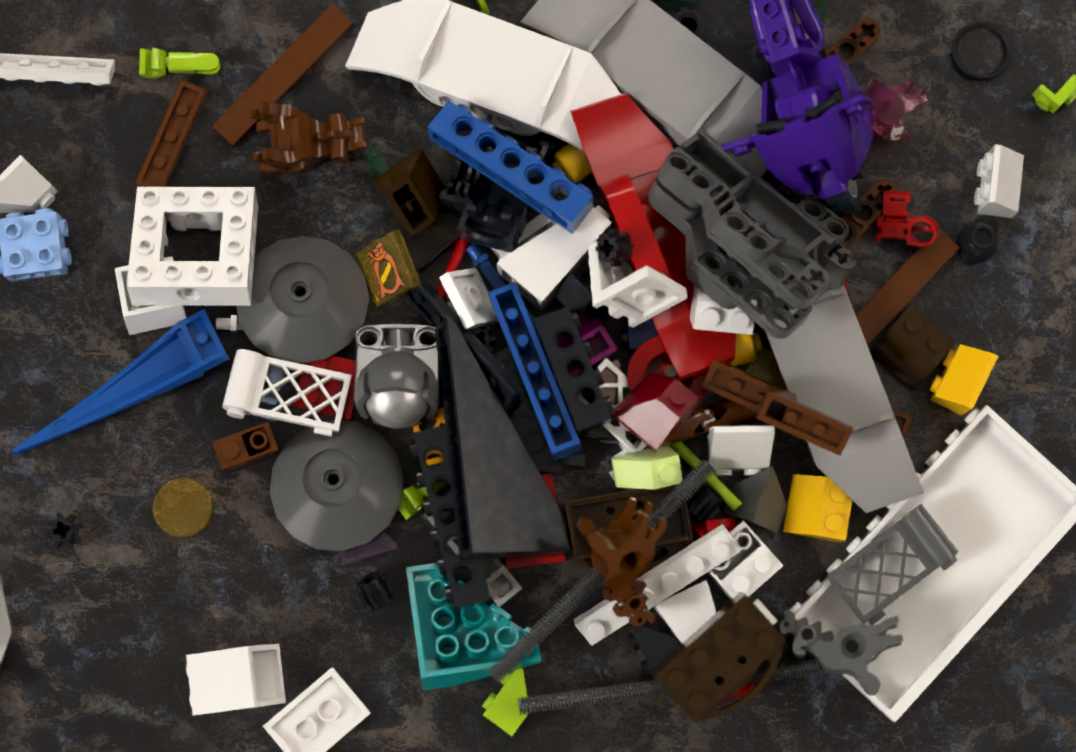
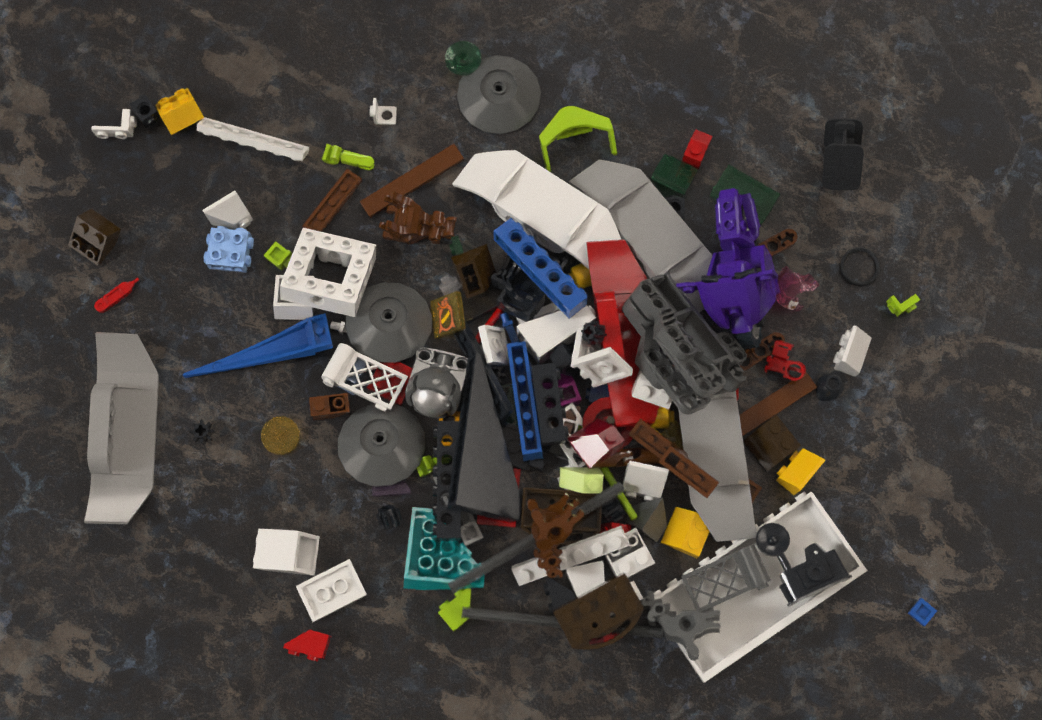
camera: 15 degrees right, 5 degrees down
none -> lime bracket [264,242,292,271]
none -> clear gear [438,274,462,299]
none -> black piece [756,523,852,607]

